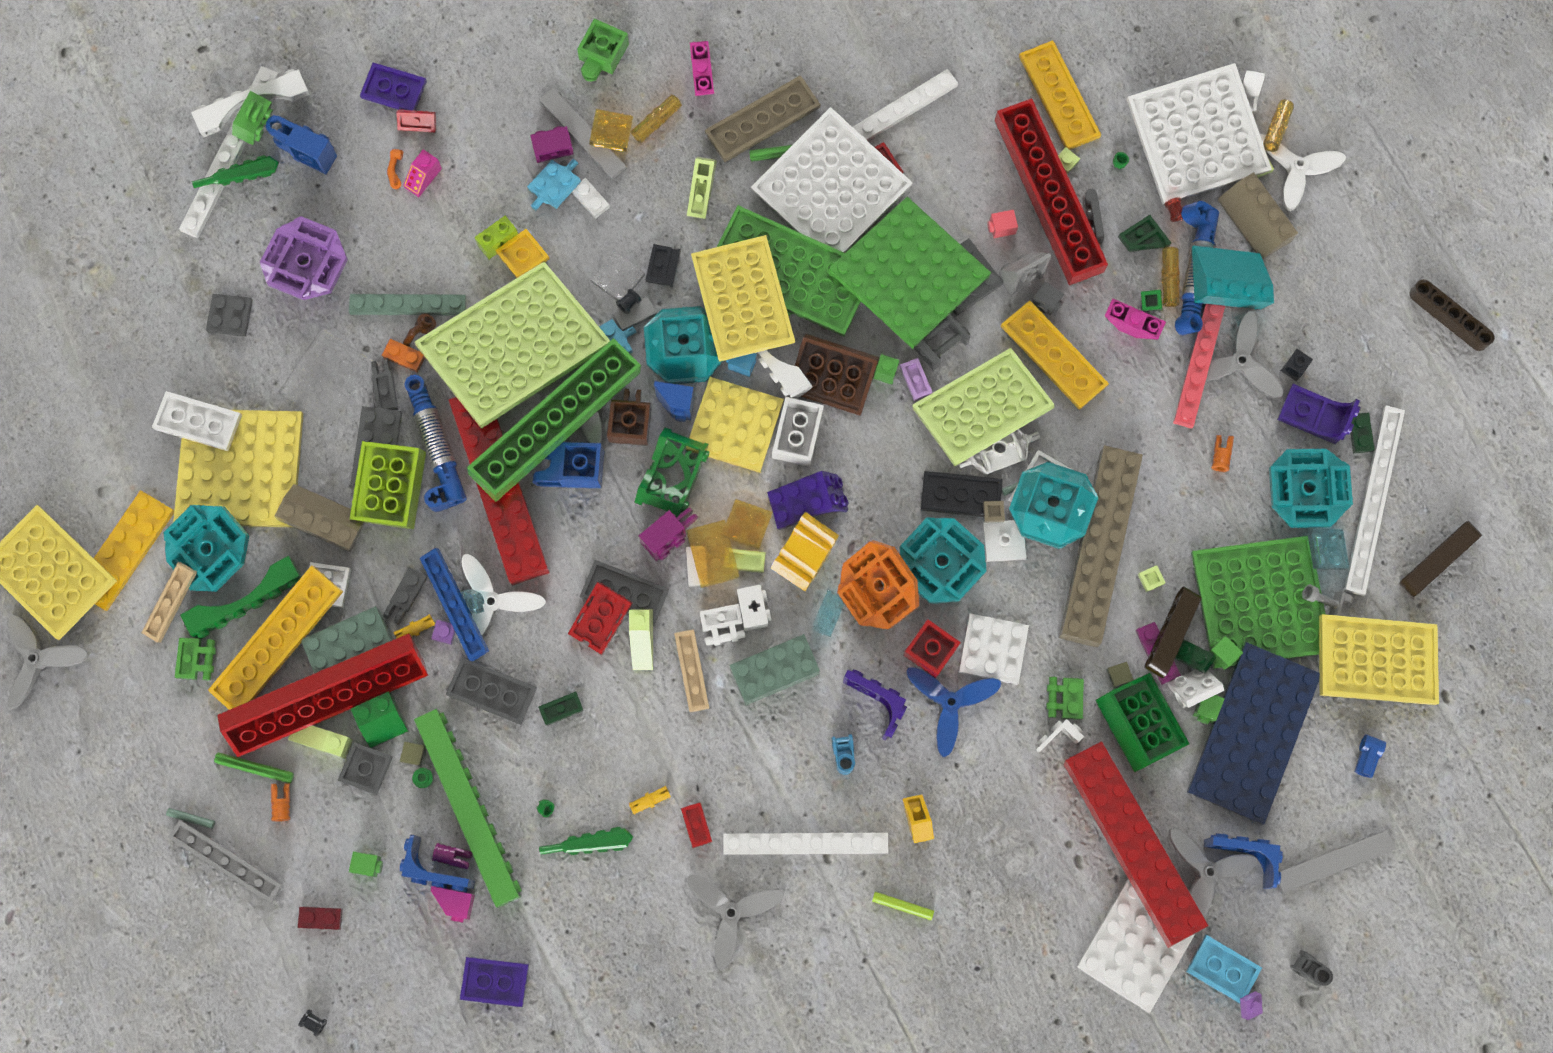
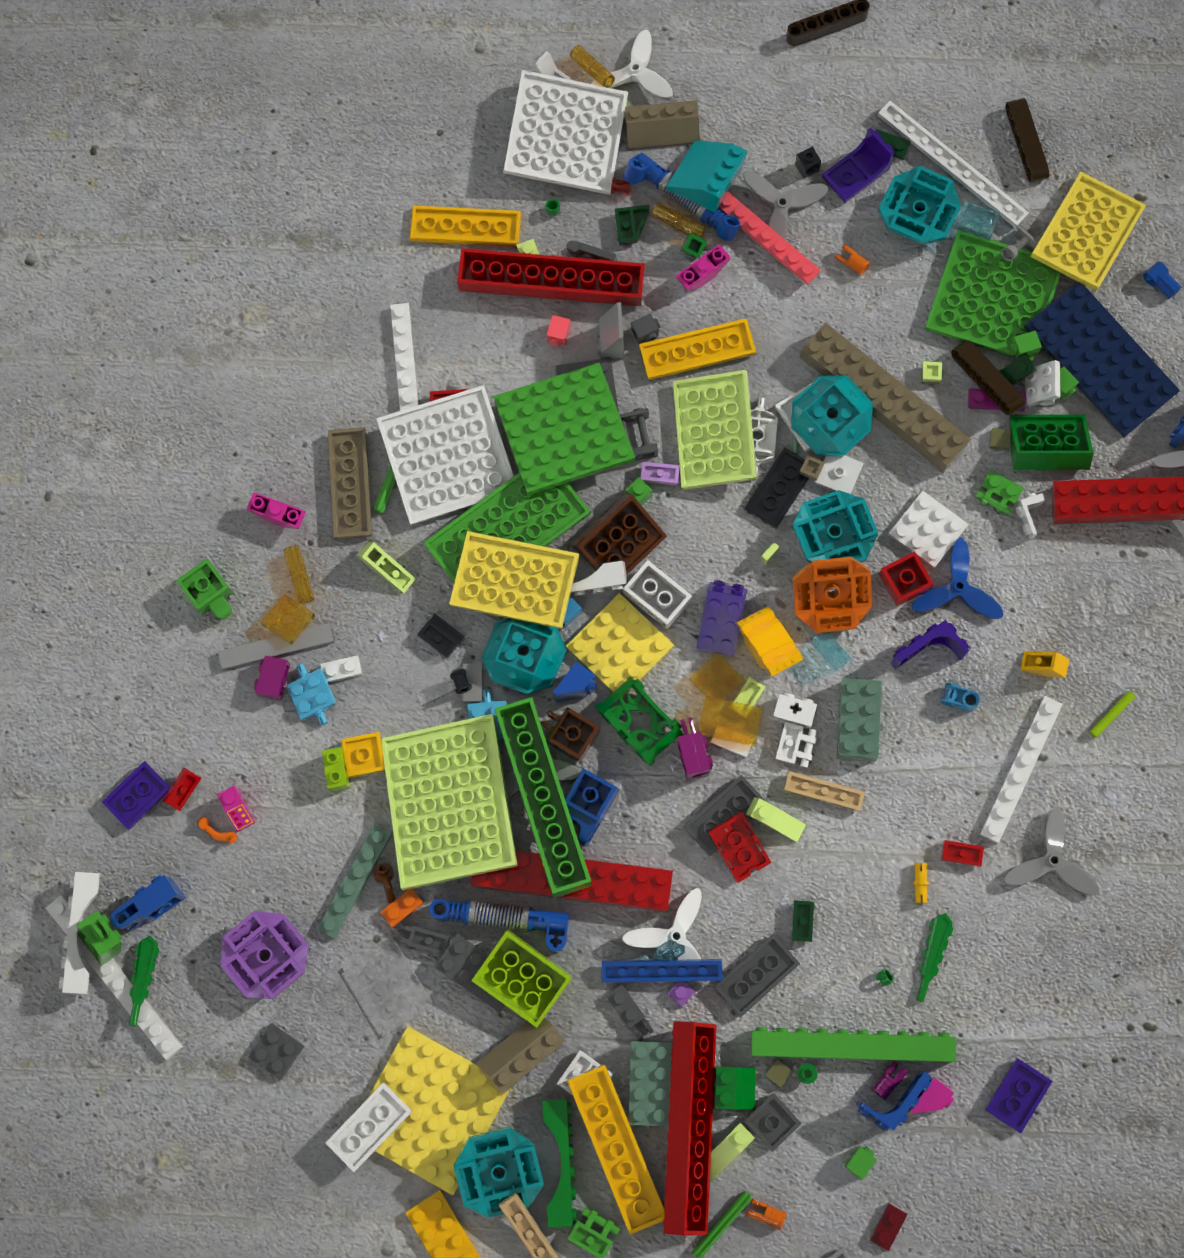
camera: 55 degrees left, 0 degrees up
yellow pin [393,614,435,639] -> none
none -> yellowish green tile [761,543,779,565]

